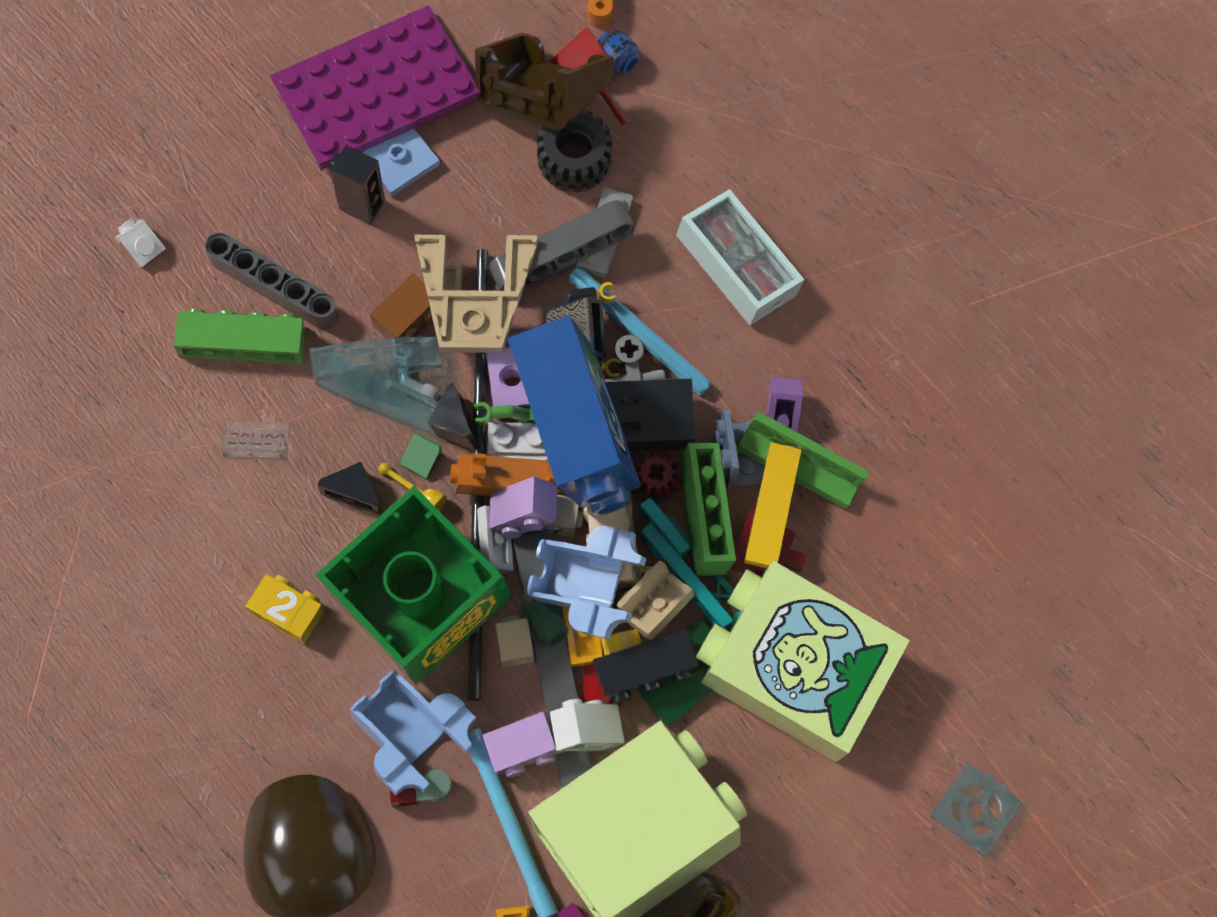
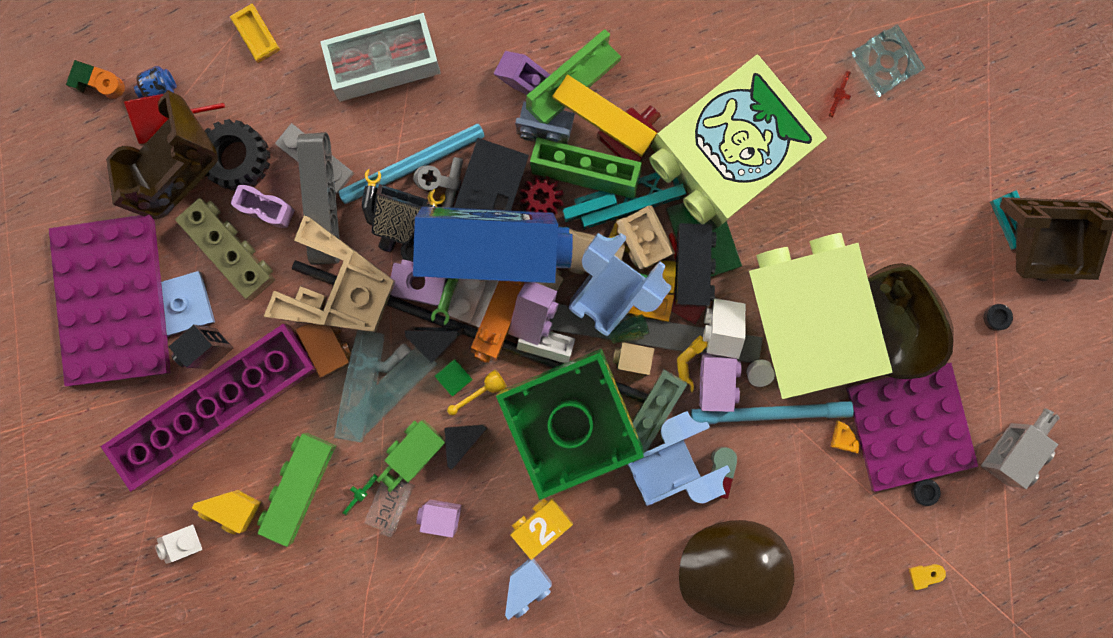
camera: 65 degrees left, 15 degrees up
dark grey beam [205,232,338,329] -> none
none -> magenta brick [100,324,316,492]
none -> olive brick [175,198,275,301]
none -> yellow slope [192,490,261,535]
none -> yellow tile [230,4,280,63]
none -> lavender brick [231,185,295,228]
none -> green piece [342,474,378,516]
none -> bright green brick [376,420,446,493]
none -> lavender brick [416,499,461,538]
none -> light blue slope [505,558,552,620]
none -> sand green plate [632,369,687,452]
none -> yellow arm [677,335,707,392]
none -> white tile [746,359,775,387]
none -> clear red piece [829,71,851,118]

